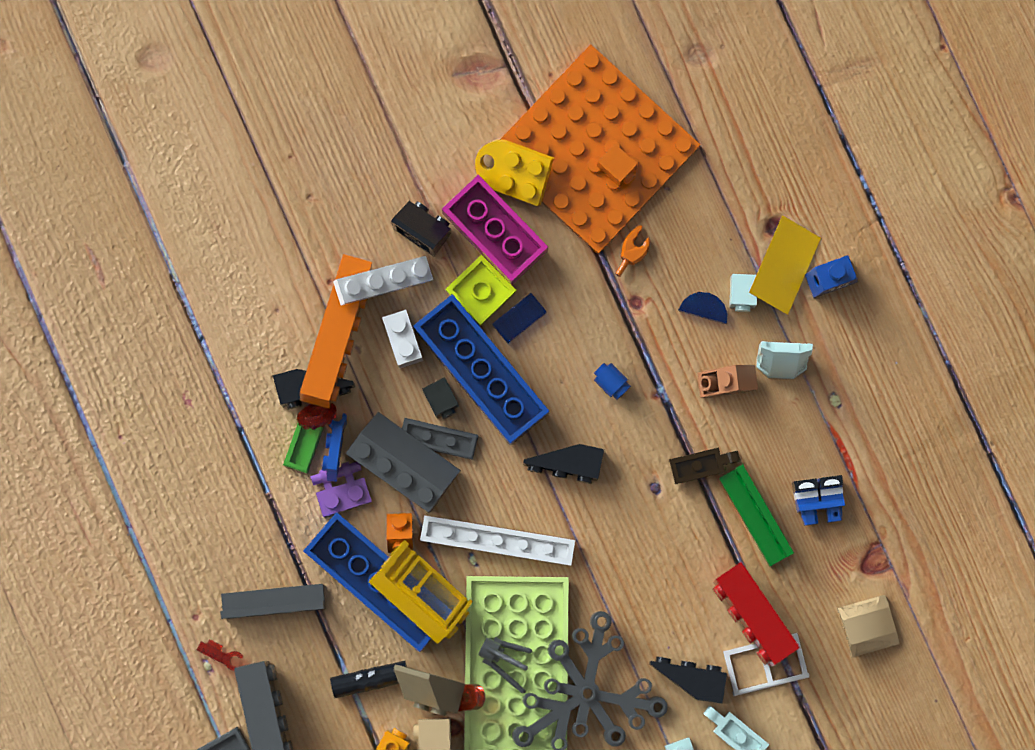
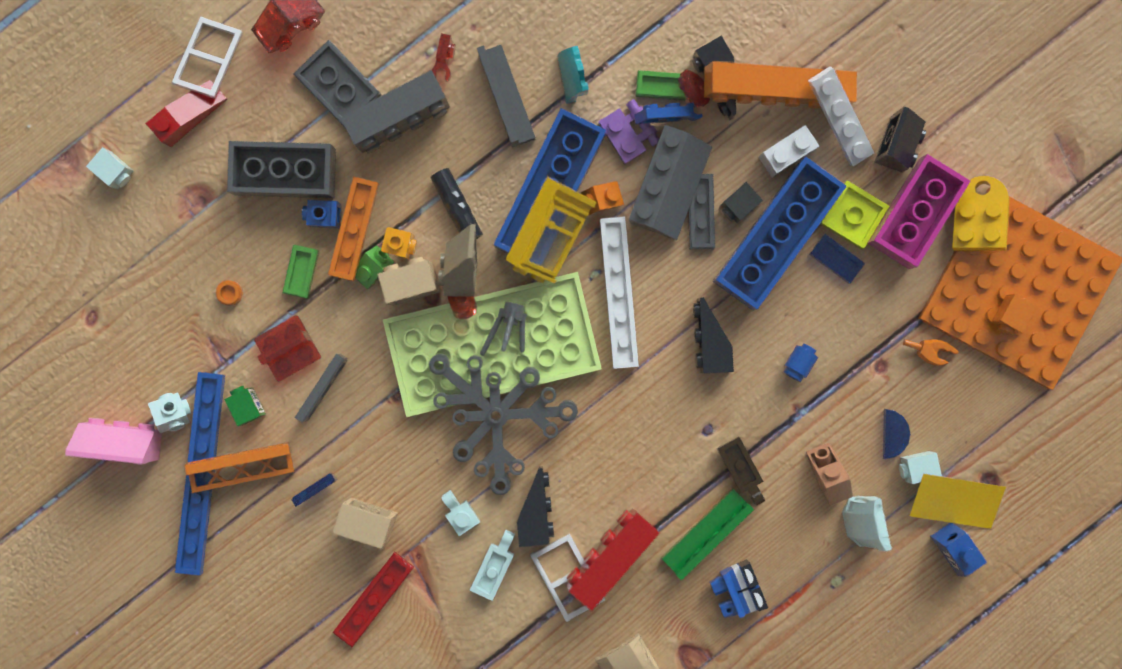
camera: 75 degrees right, 5 degrees up
none -> teal slope [557,46,589,104]

